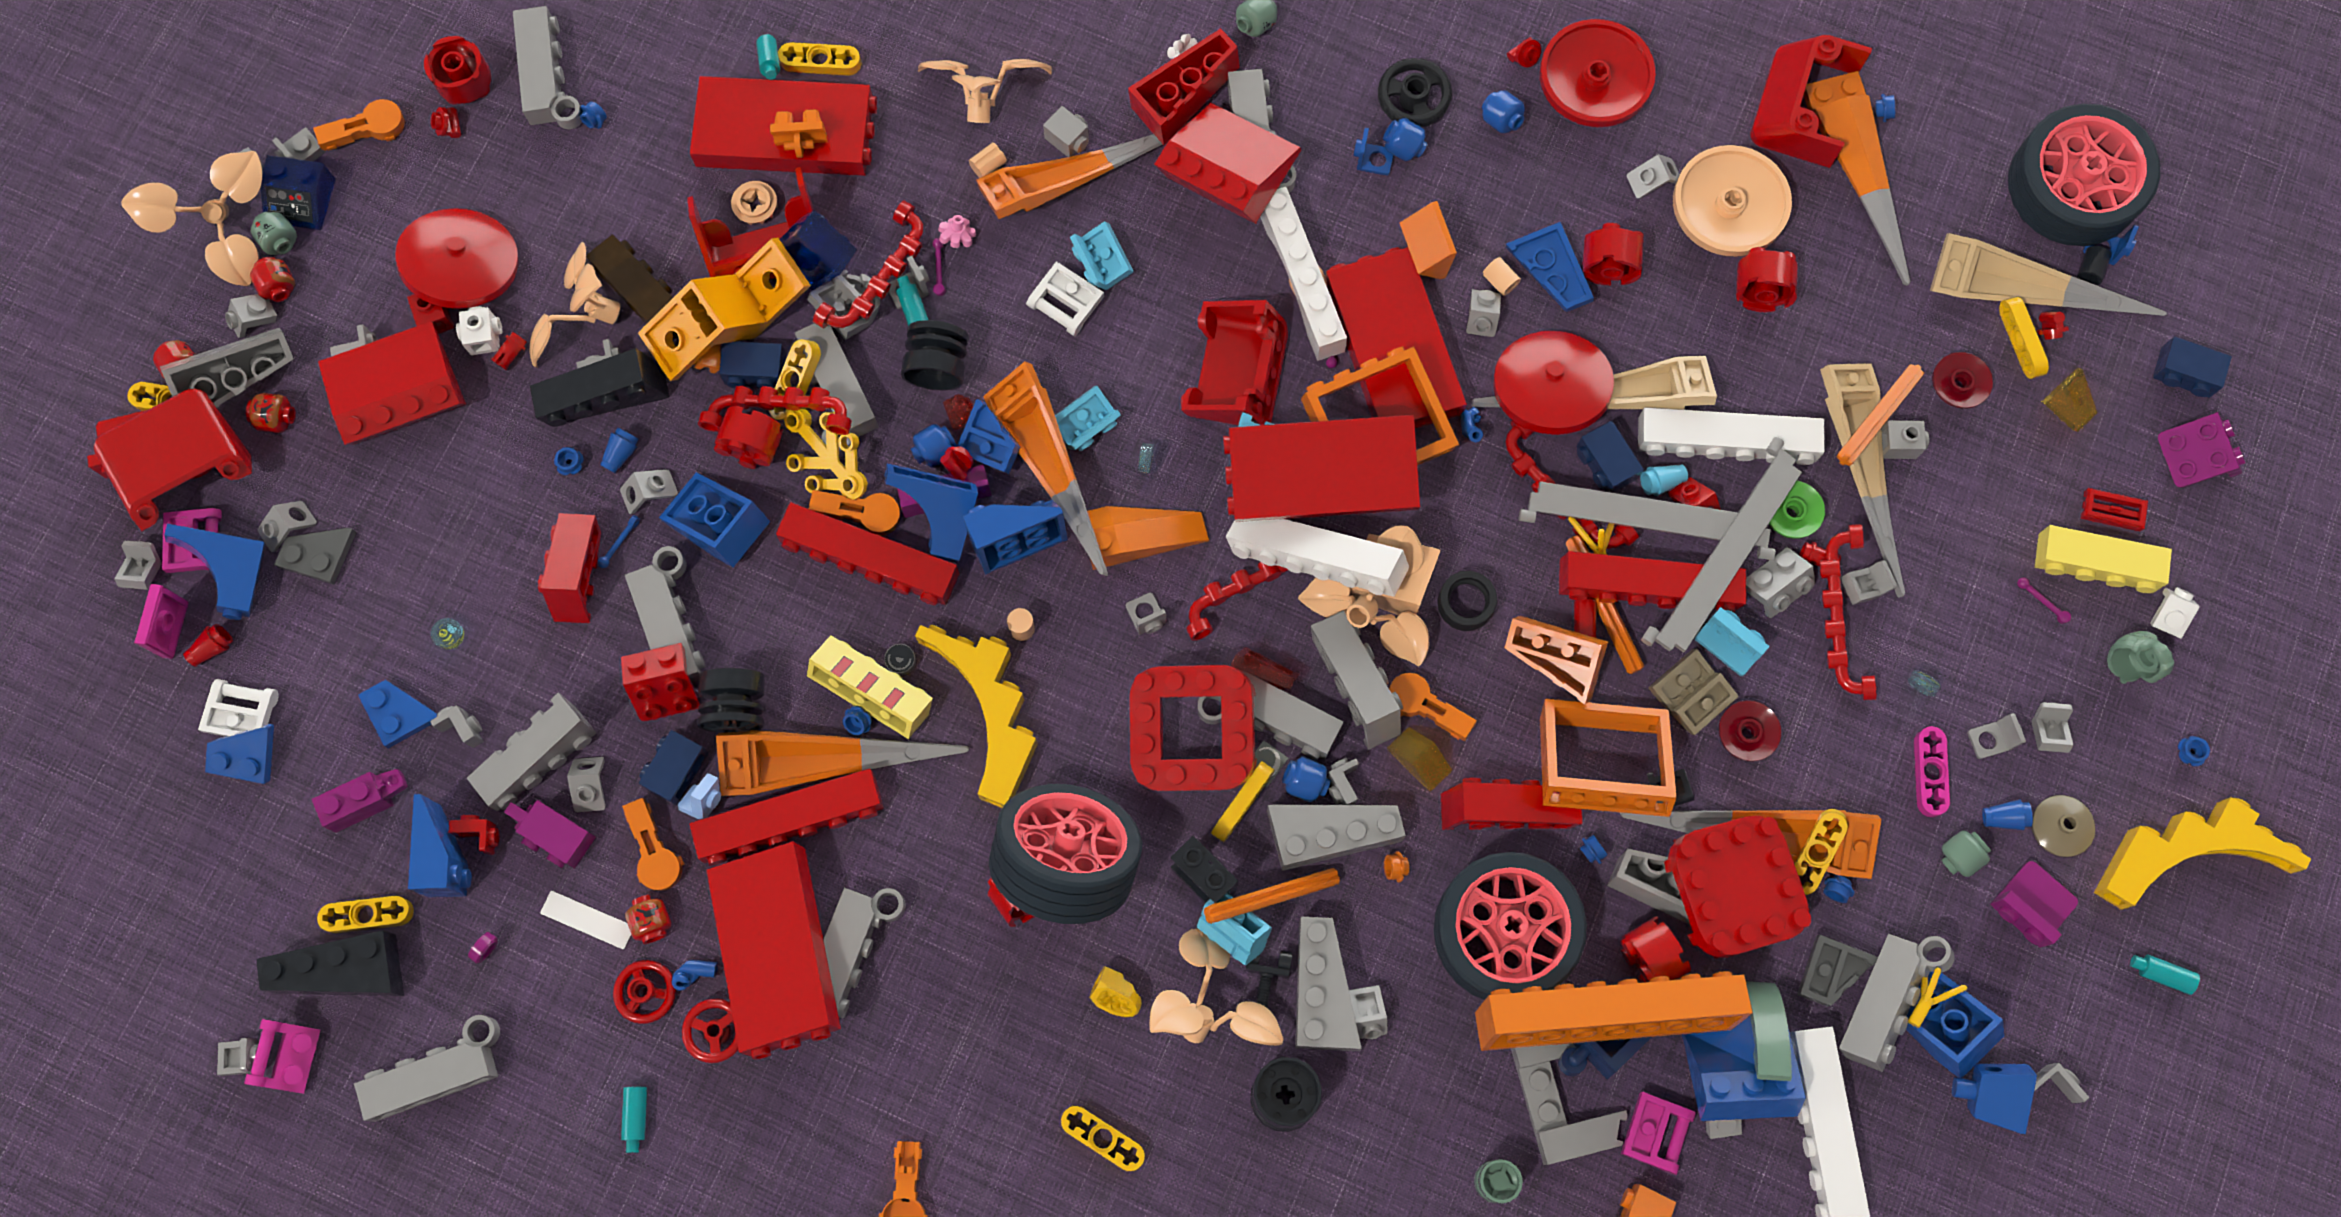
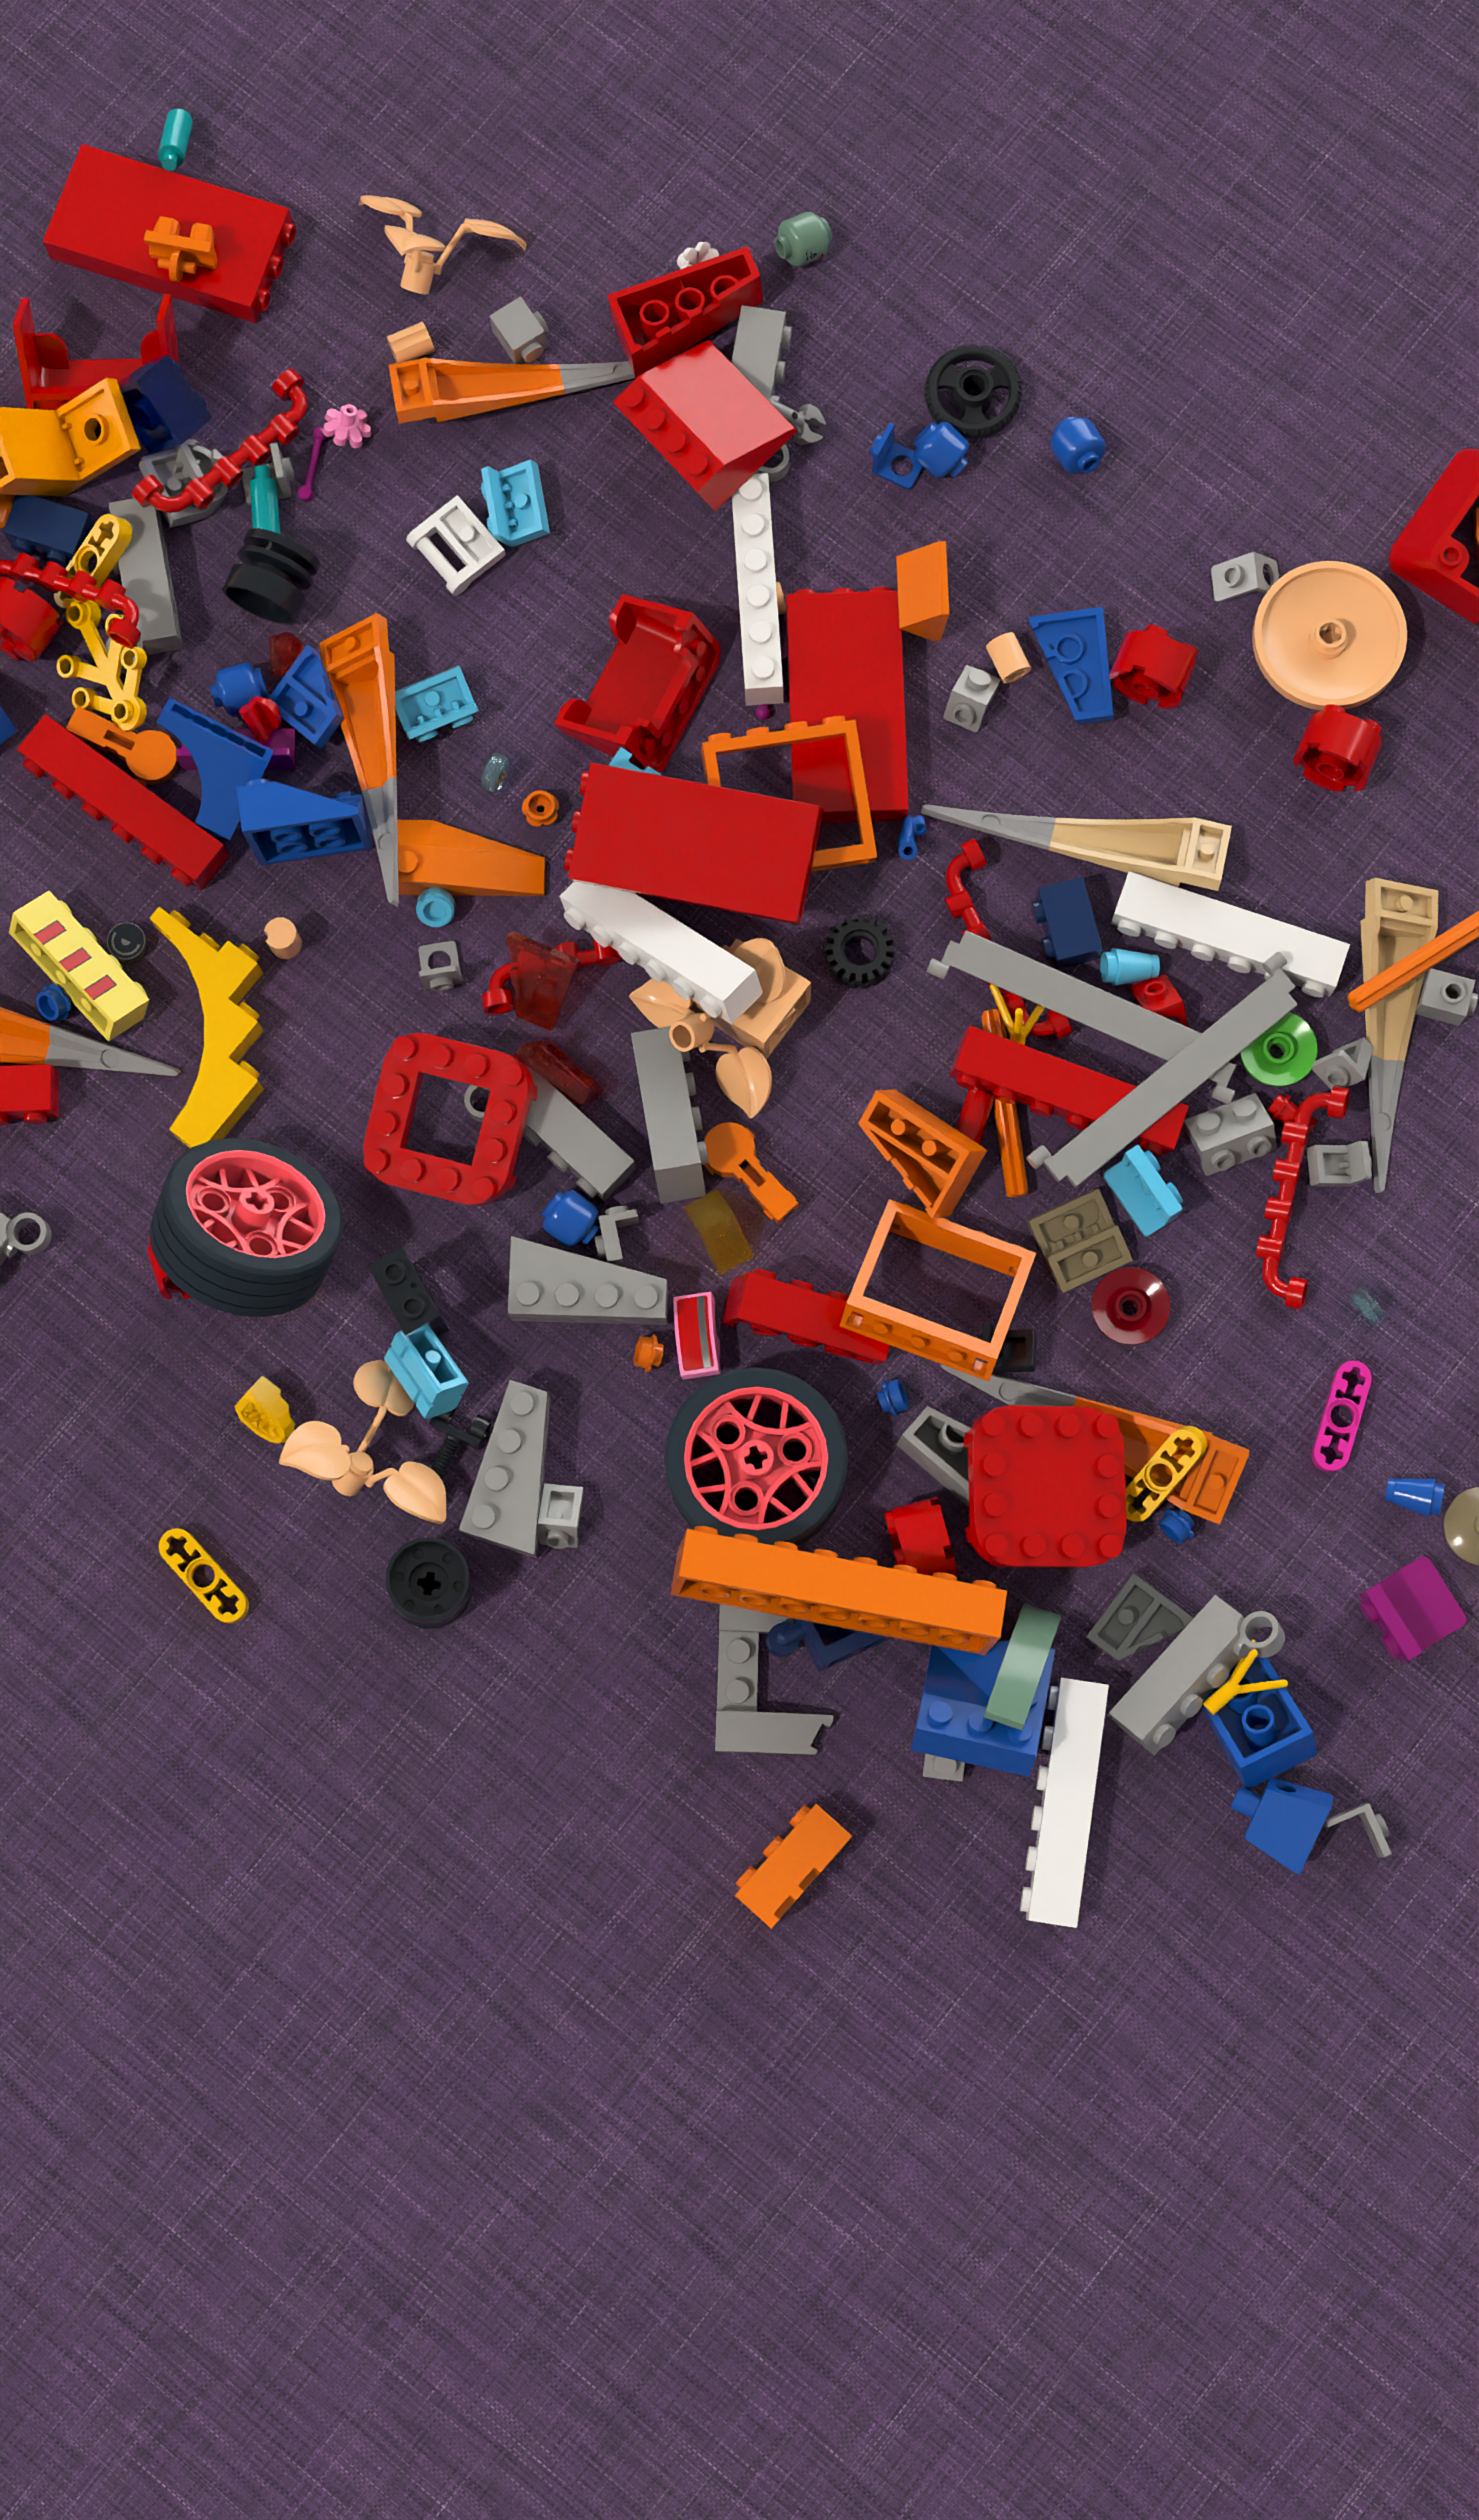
camera: 20 degrees right, 5 degrees up
light nougat gear [731,181,778,225] -> none
yellow beam [778,42,862,76] -> none
orange axle [1204,868,1340,924] -> none
yellow beam [1211,761,1275,843] -> none
light grey sticker [1253,741,1288,787] -> none
black tyre [1437,571,1497,631] -> none
sand green wheel [1474,1159,1523,1203] -> none
red dish [1493,331,1614,435] -> none
red plate [1507,37,1541,68] -> none
red dish [1539,19,1656,127] -> none
dark pink plate [1621,1092,1696,1175] -> none
sand green head [1941,830,1991,877] -> none
light grey bracket [1967,713,2026,759] -> none
none -> medium azure tile [416,888,455,927]
none -> clear red wing [506,931,580,1031]
none -> orange plate [522,790,559,827]
none -> slope [673,1291,721,1380]
none -> light grey bar [767,398,826,446]
none -> black tyre [825,914,895,989]
none -> light grey bracket [1312,1037,1373,1090]

